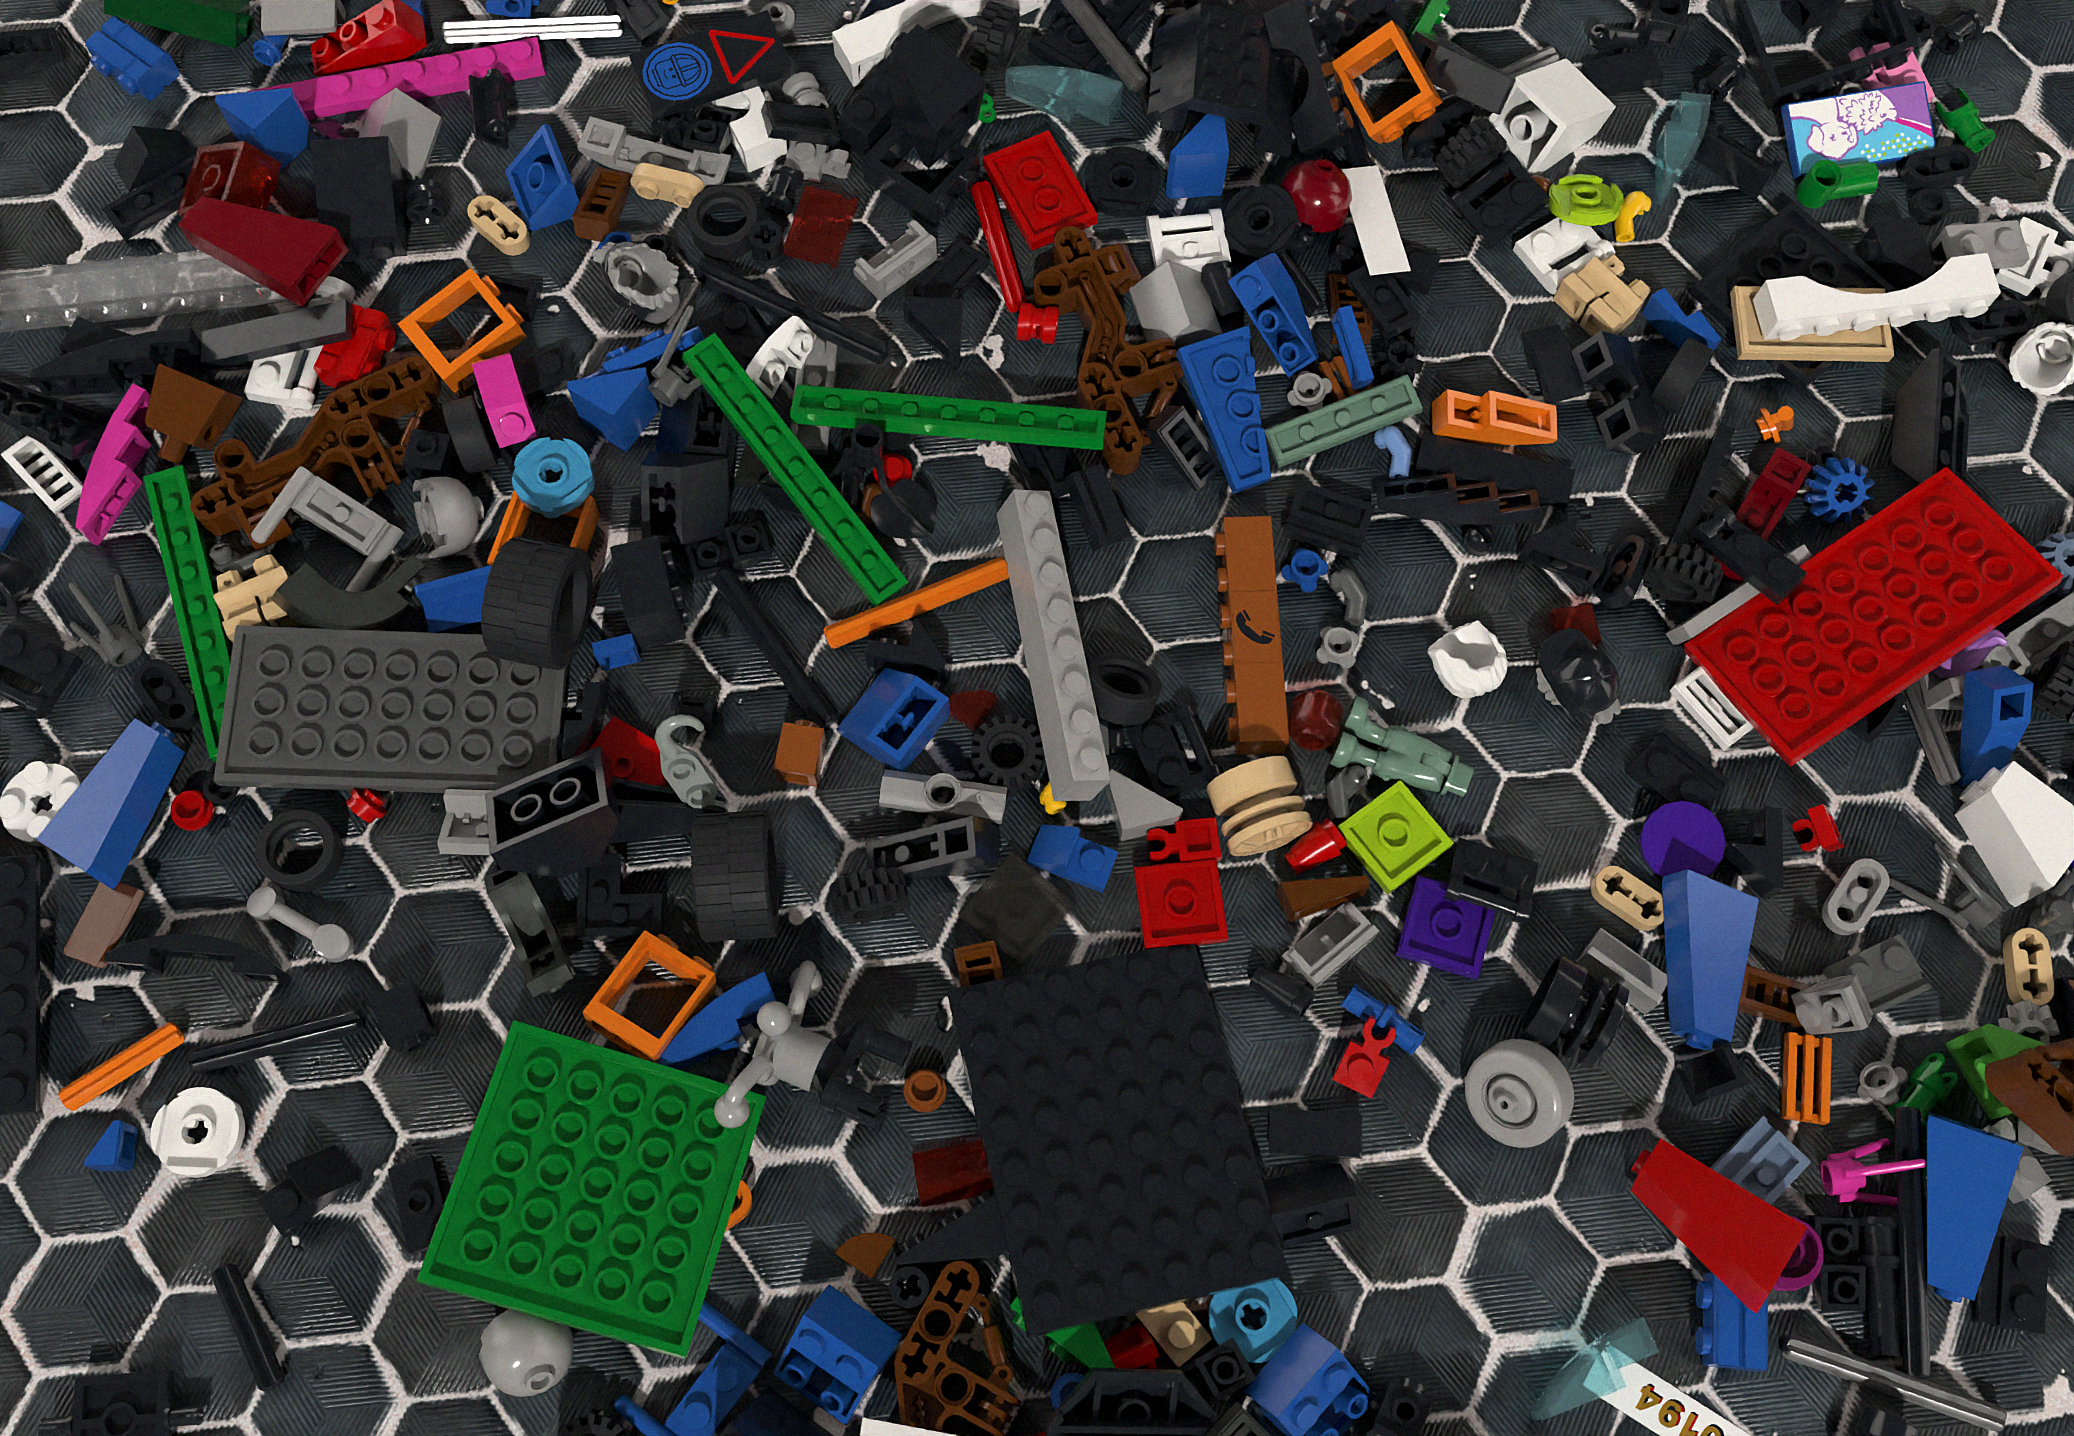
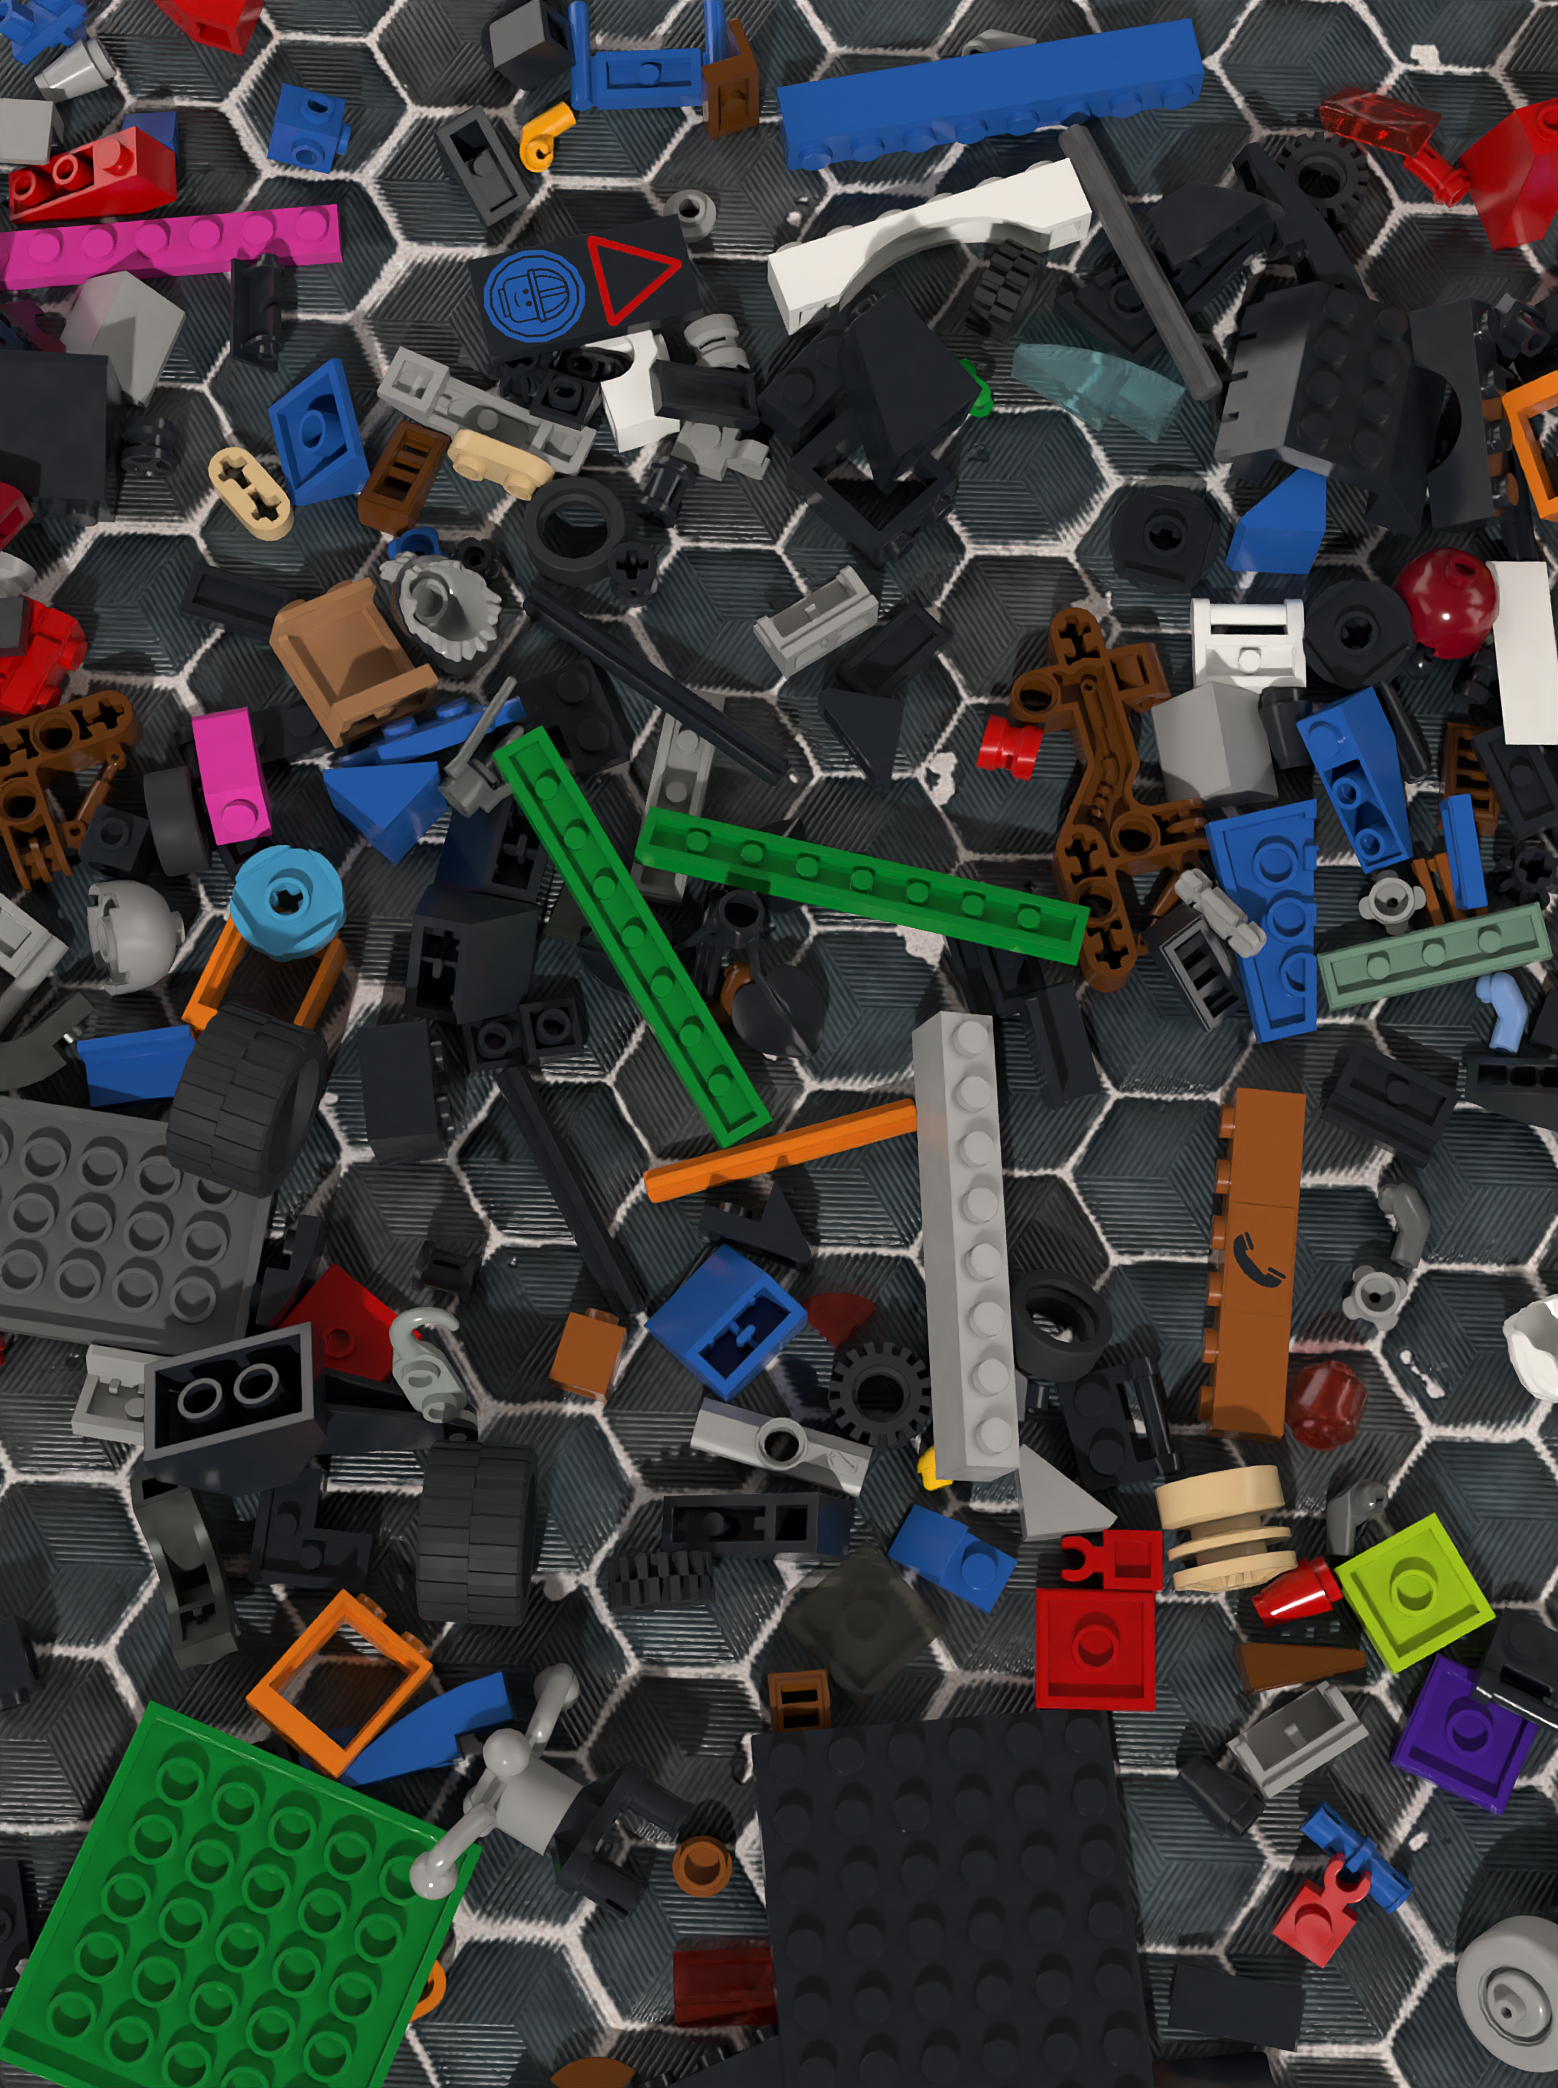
camera: 10 degrees right, 5 degrees up
orange window [398,268,527,393] -> none
axle [442,14,623,44] -> none
blue tile [592,633,641,671] -> none
white slope [745,316,817,399] -> none
clear red plate [783,185,858,269] -> none
red plate [873,454,912,489] -> none
red axle [972,180,1027,313] -> none
red plate [983,130,1098,251] -> none
blue plate [1281,548,1328,593] -> none
sand green piece [1329,696,1474,797] -> none
none -> medium nougat panel [269,577,439,749]
none -> light grey axle [1174,868,1267,958]

